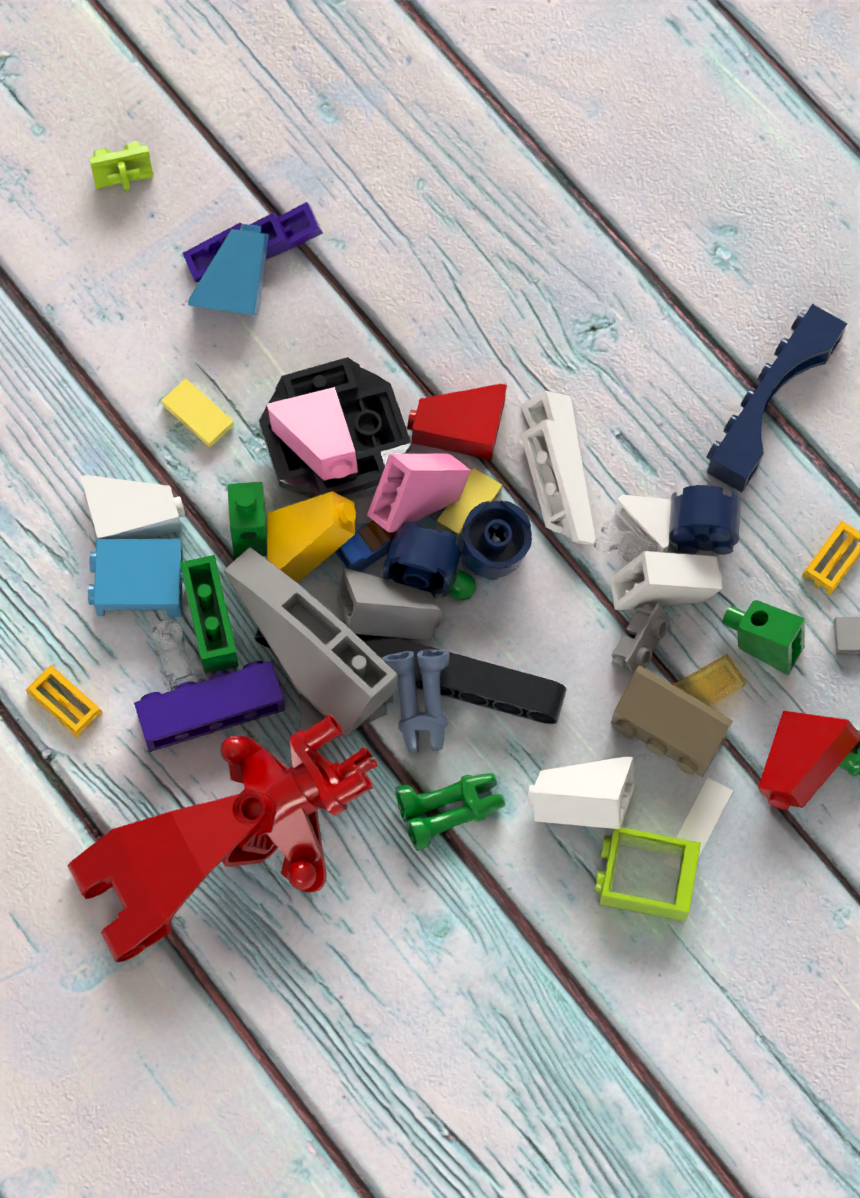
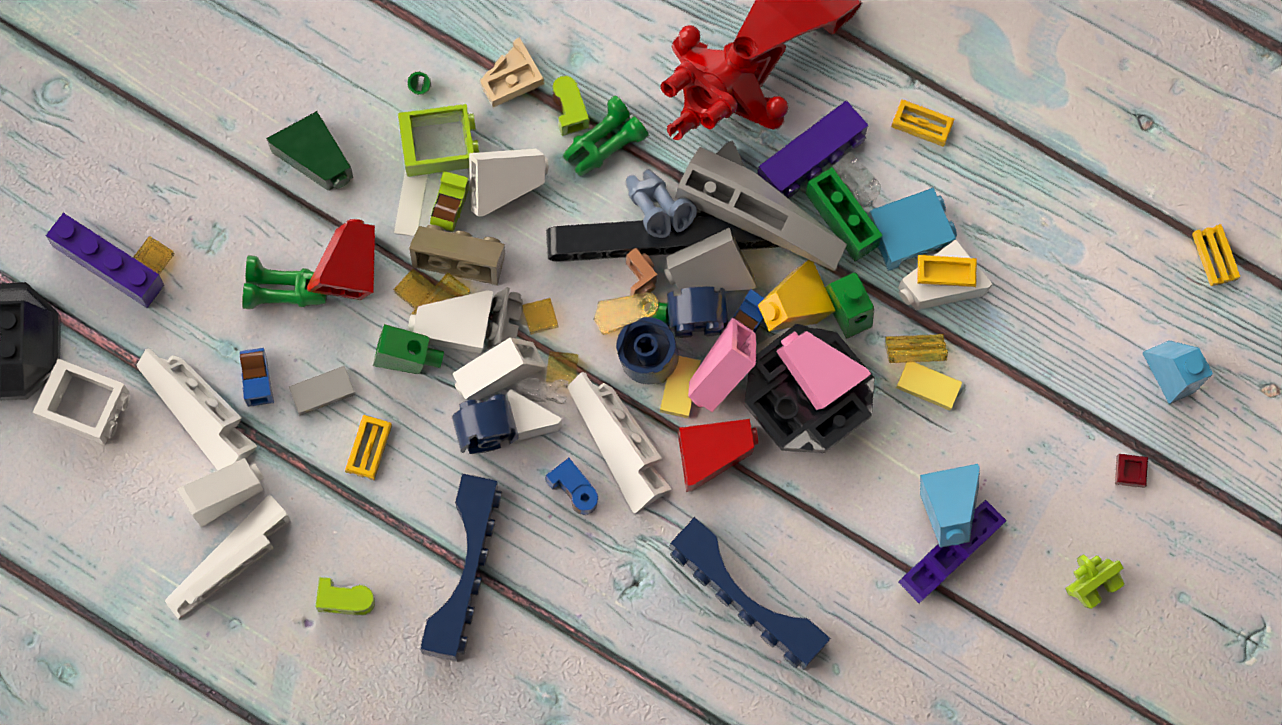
camera: 155 degrees right, 5 degrees up
none -> dark green slope [266,111,353,191]
none -> clear yellow tile [393,268,435,310]
none -> green hinge [407,71,431,95]
none -> white slope [408,290,493,354]
none -> lime leg [430,171,470,232]
none -> tan wing [480,37,544,108]
none -> clear yellow tile [522,298,558,335]
none -> blue leg [545,457,598,515]
none -> clear yellow tile [546,351,579,384]
none -> lime leg [553,76,589,136]
none -> clear yellow piece [593,293,659,335]
none -> nougat bracket [626,248,657,299]
none -> dark blue arch [669,517,831,670]
none -> clear yellow tile [885,334,948,363]
none -> yellow tile [917,255,977,287]
none -> dark red tile [1115,453,1148,488]

